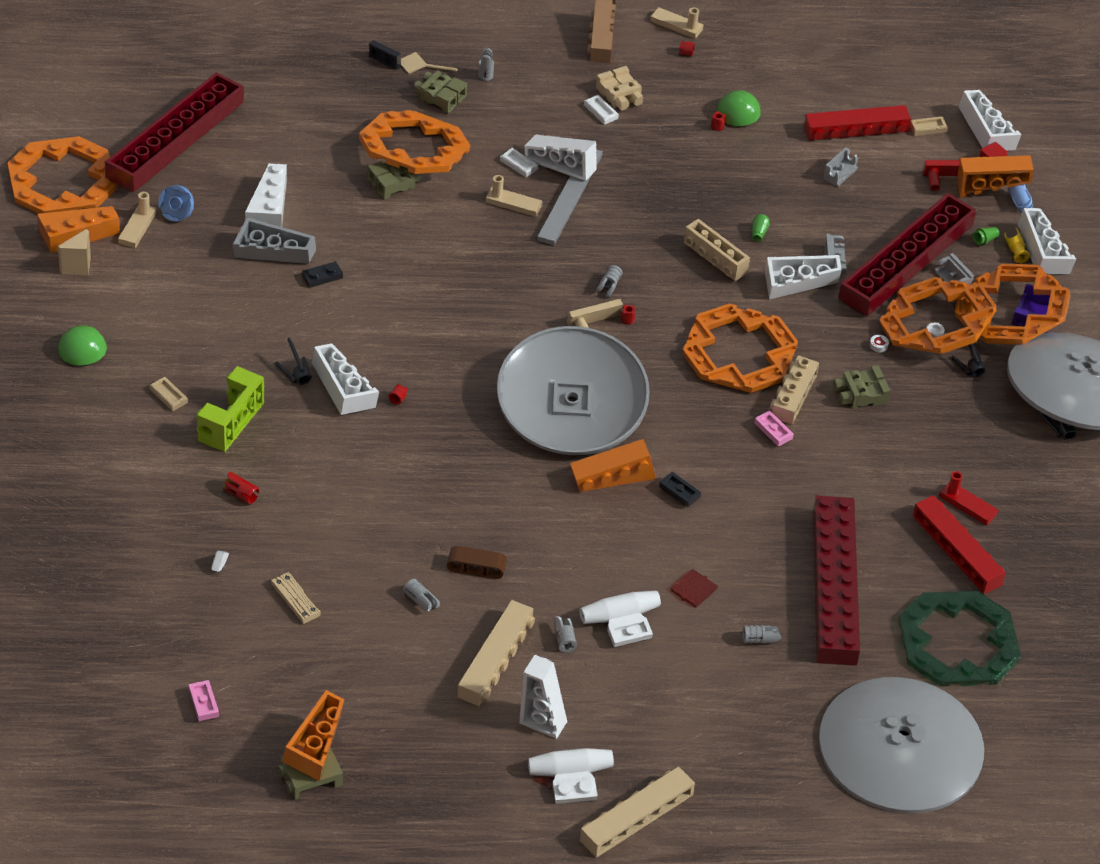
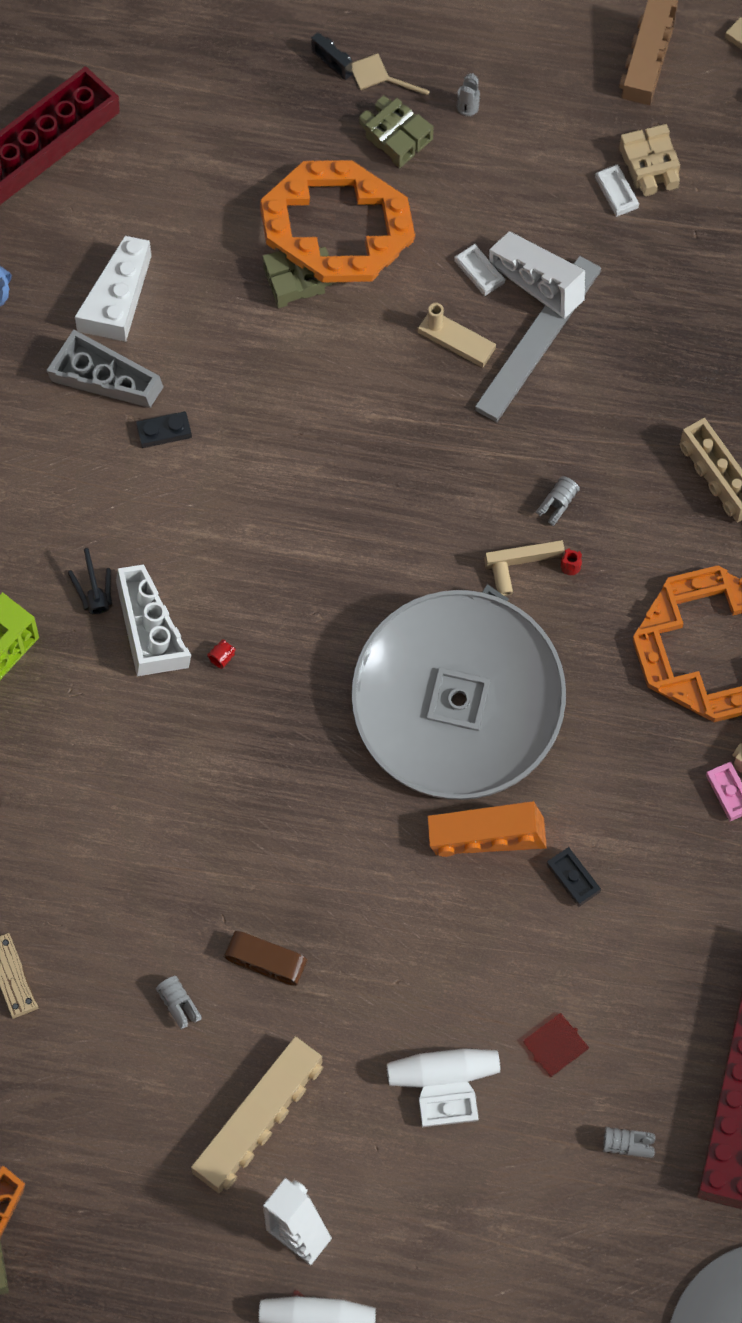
camera: 15 degrees right, 20 degrees up
light grey hinge [553,616,577,652] -> none

